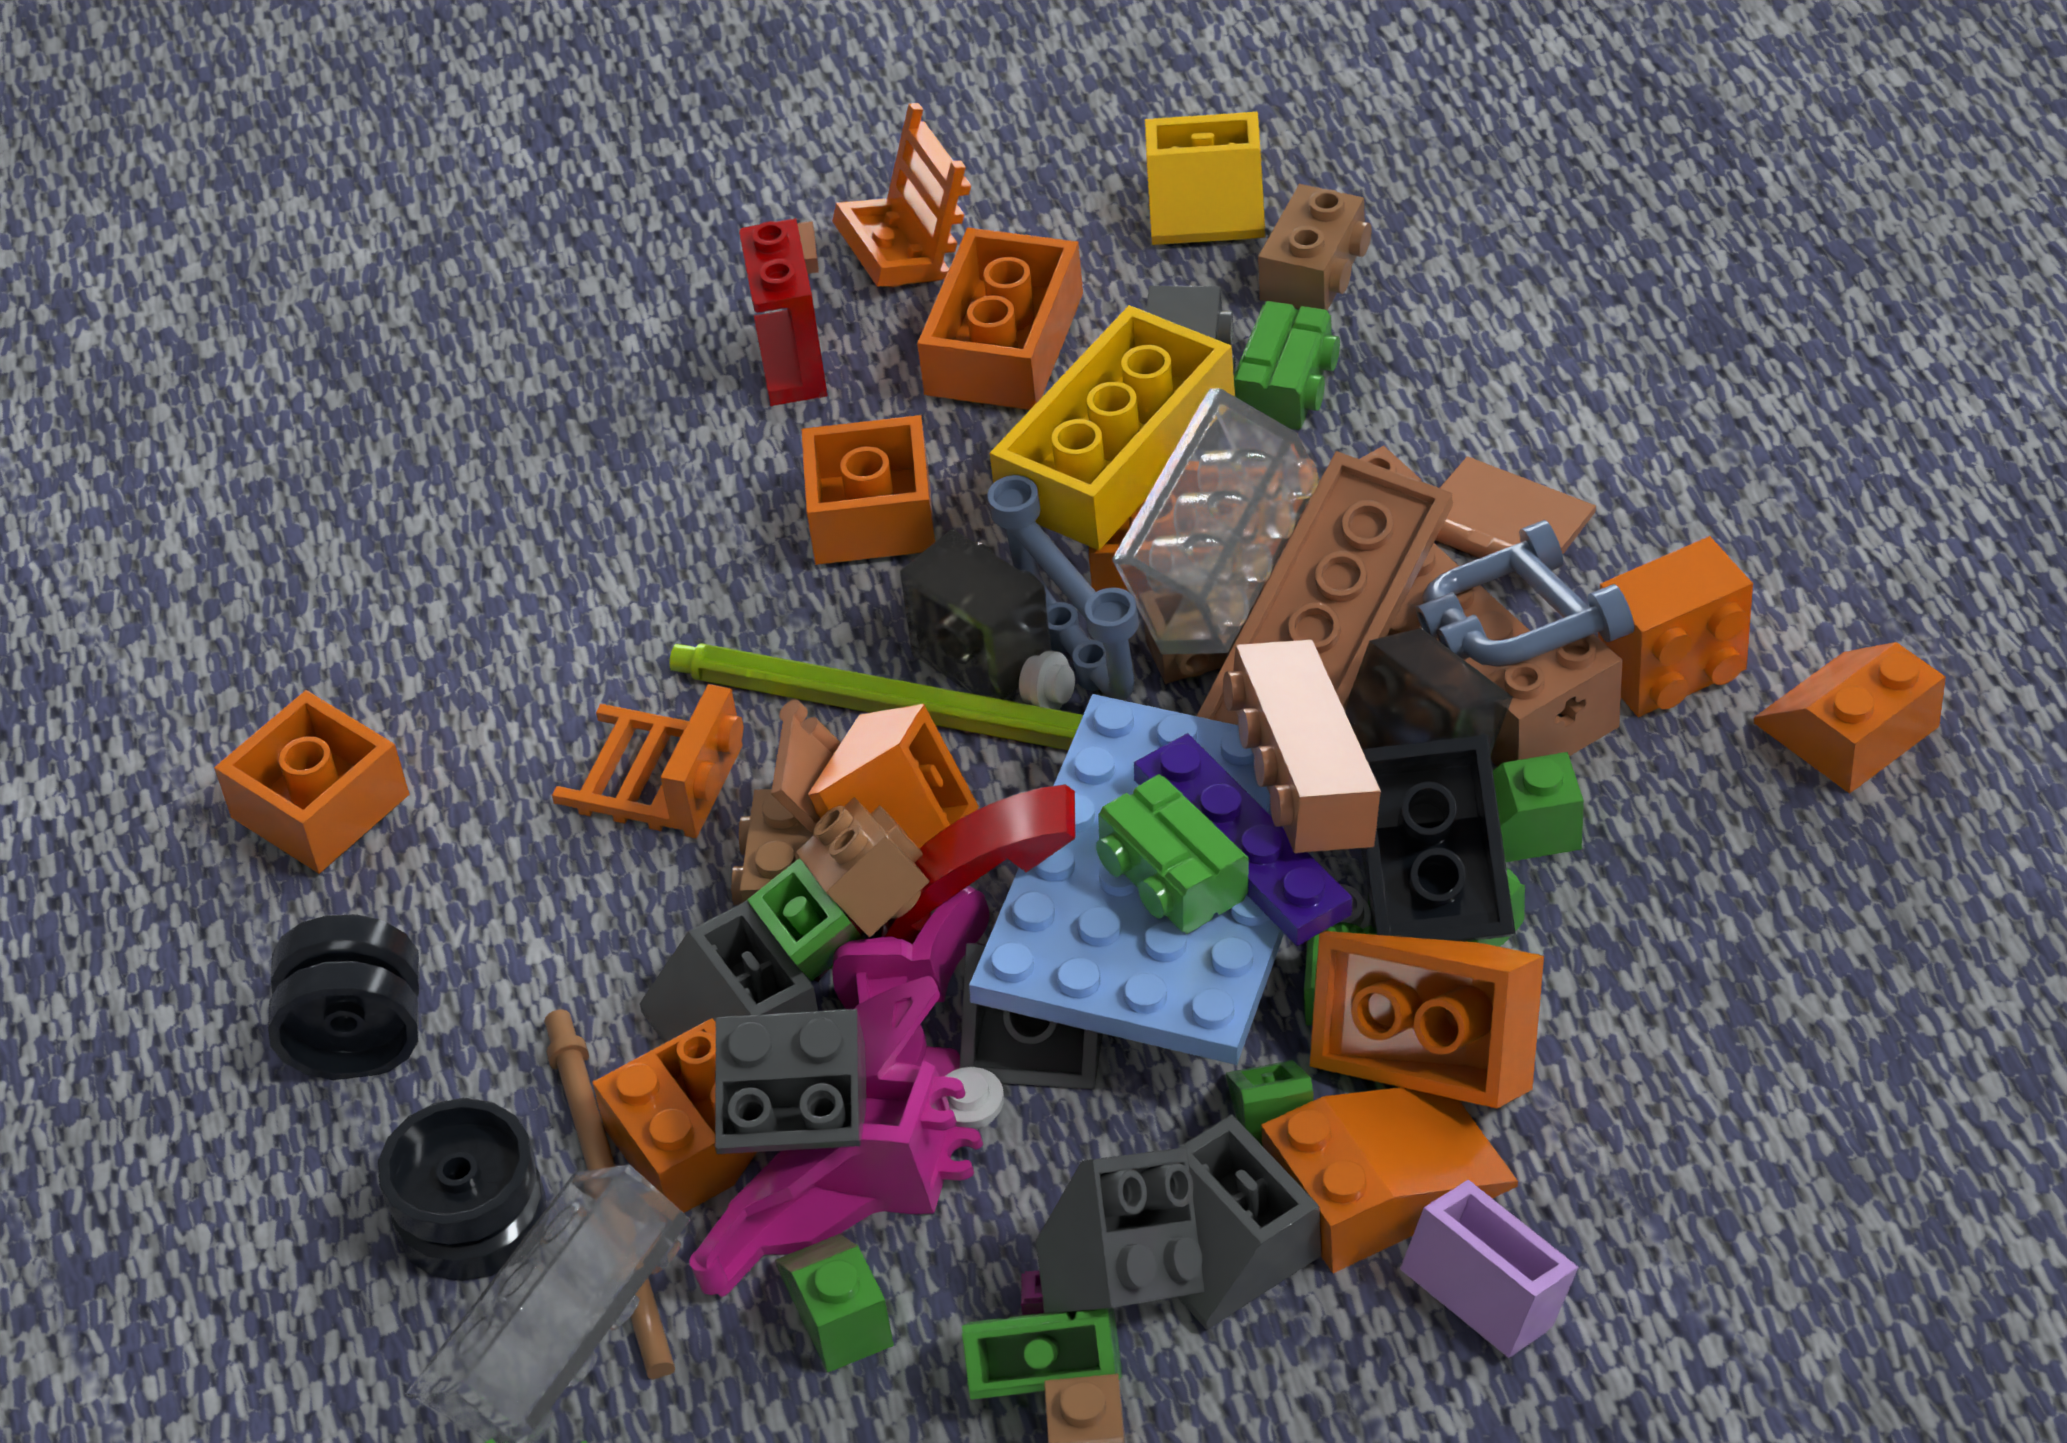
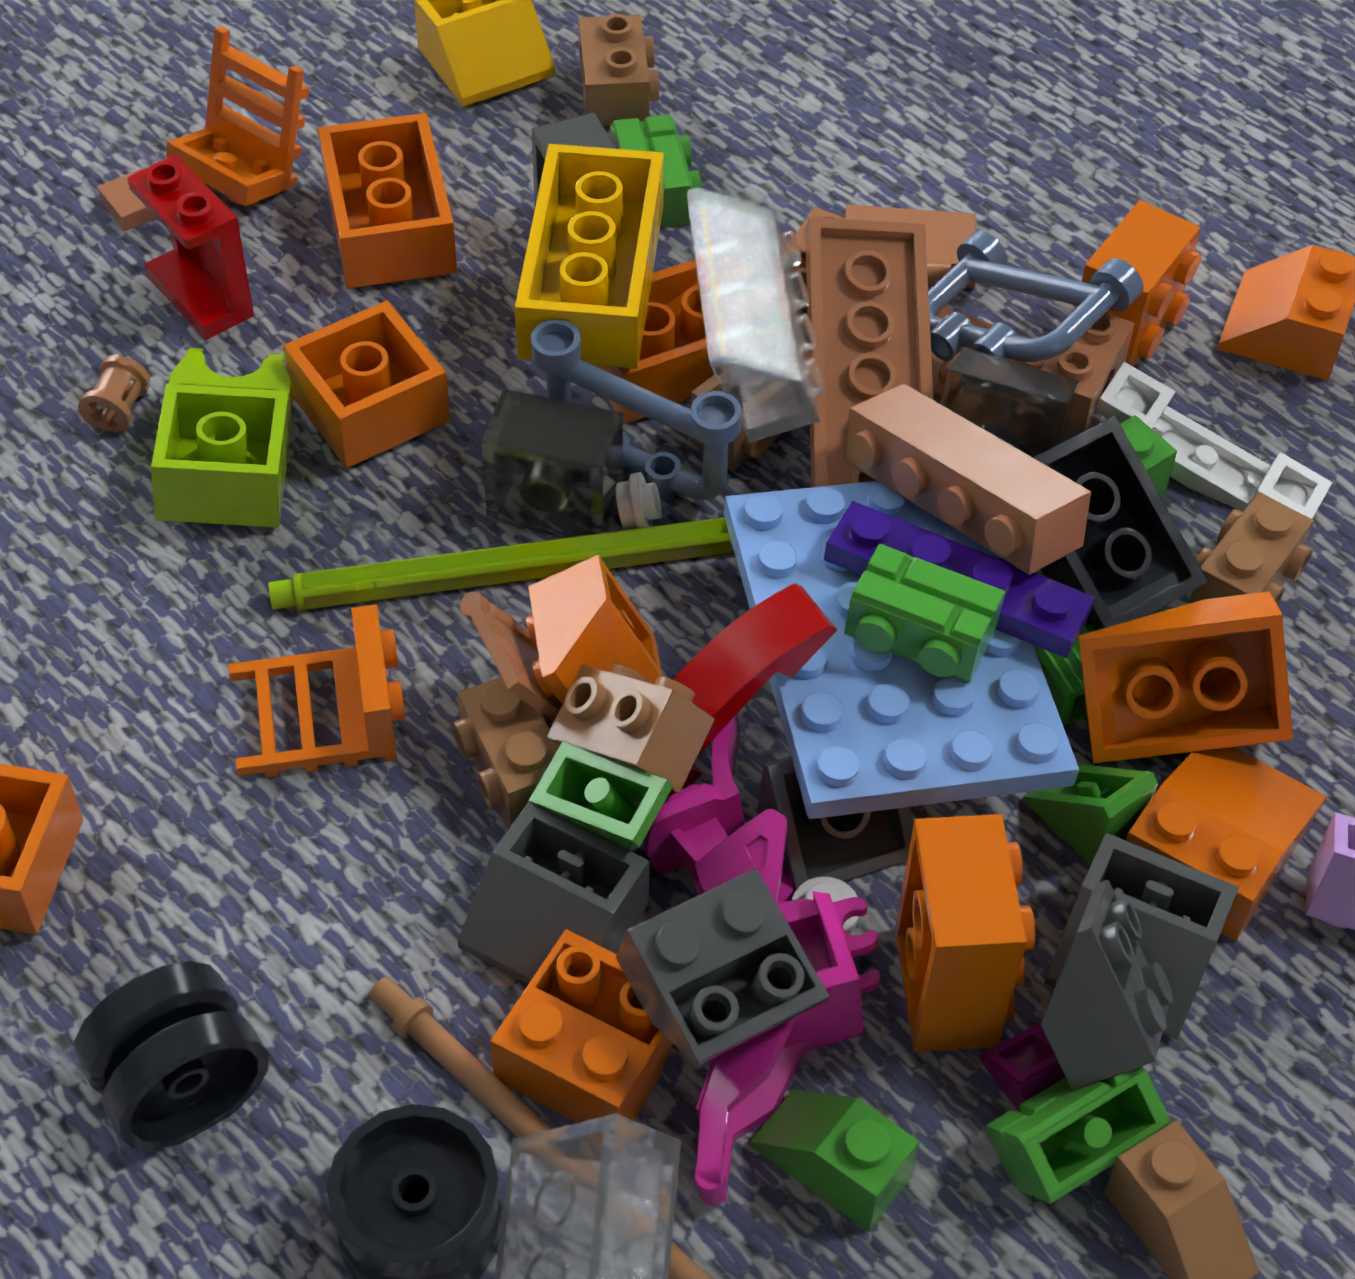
camera: 35 degrees left, 5 degrees up
none -> nougat bush [78,354,150,433]
none -> lime brick [151,348,292,527]
none -> orange brick [895,814,1035,1052]
none -> white slope [1096,362,1332,519]
none -> medium nougat brick [1189,492,1314,606]

